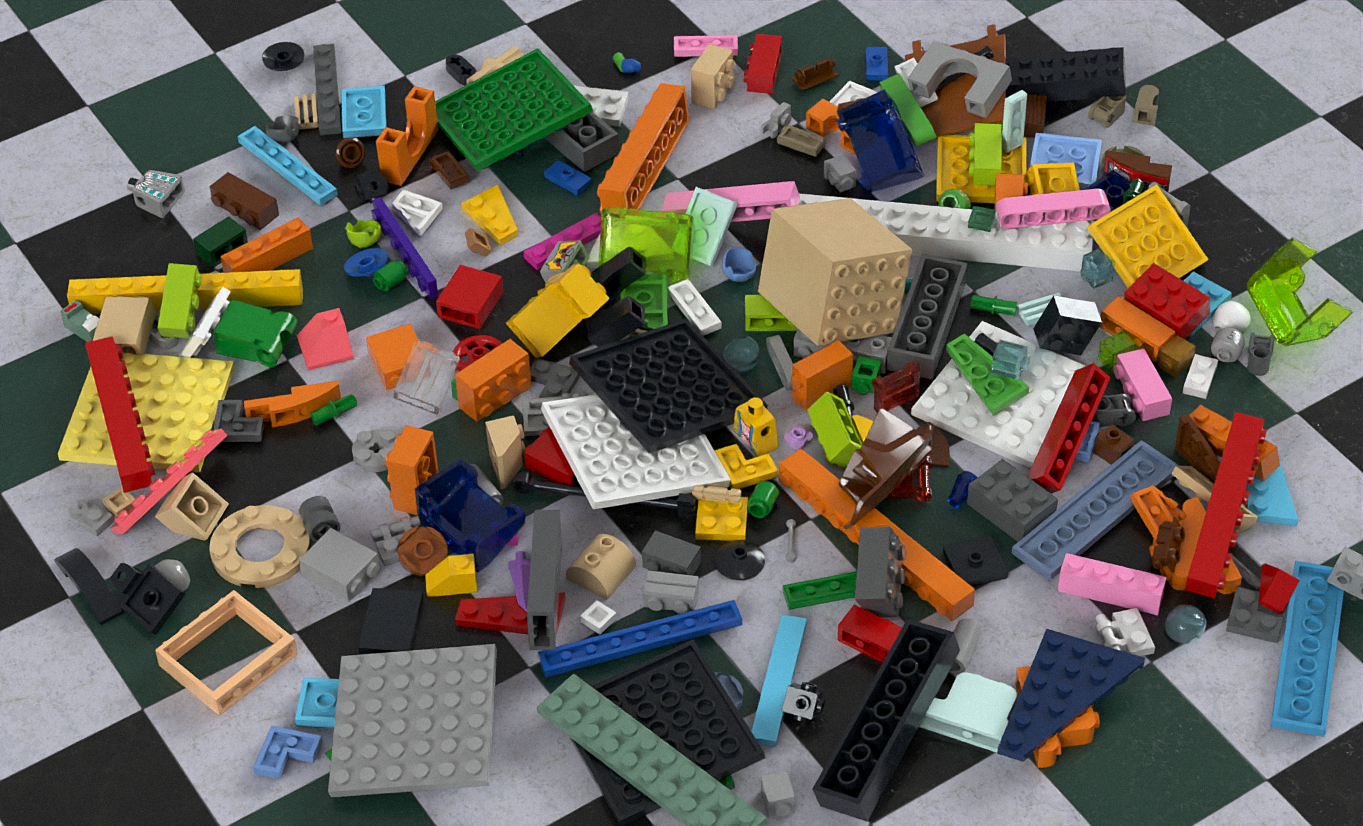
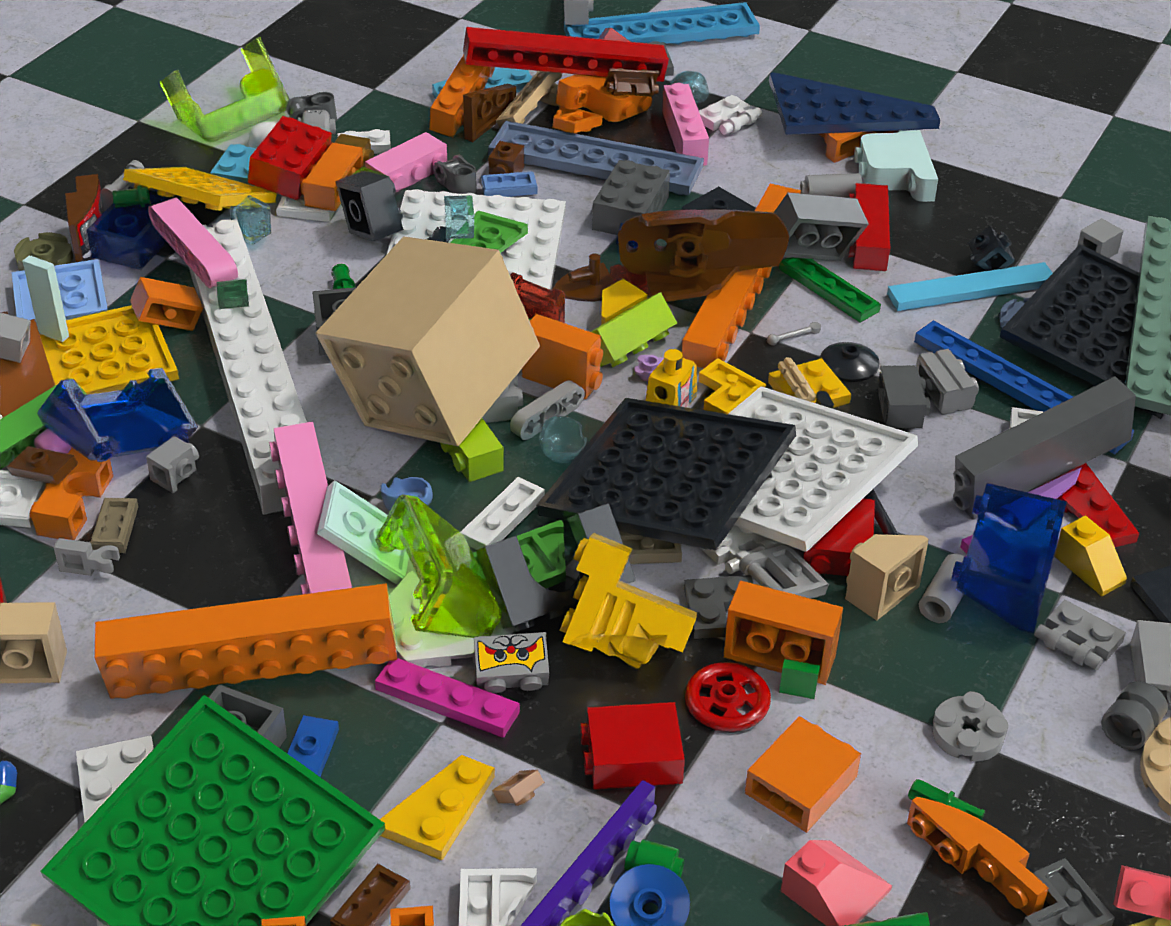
camera: 120 degrees left, 5 degrees down
orange brick [385,425,440,516] -> none
clear brick [393,340,460,415] -> none
dark orange tile [397,526,448,576] -> none
tan brick [566,534,636,599] -> none
green brick [748,481,779,518] -> none
black brick [812,619,960,822] -> none
bright green head [938,189,971,209] -> none
lime brick [969,123,1002,185] -> none
light aqua tile [1017,292,1061,326] -> none
yellow plate [1024,163,1080,196] -> none
red brick [1027,363,1111,494] -> none

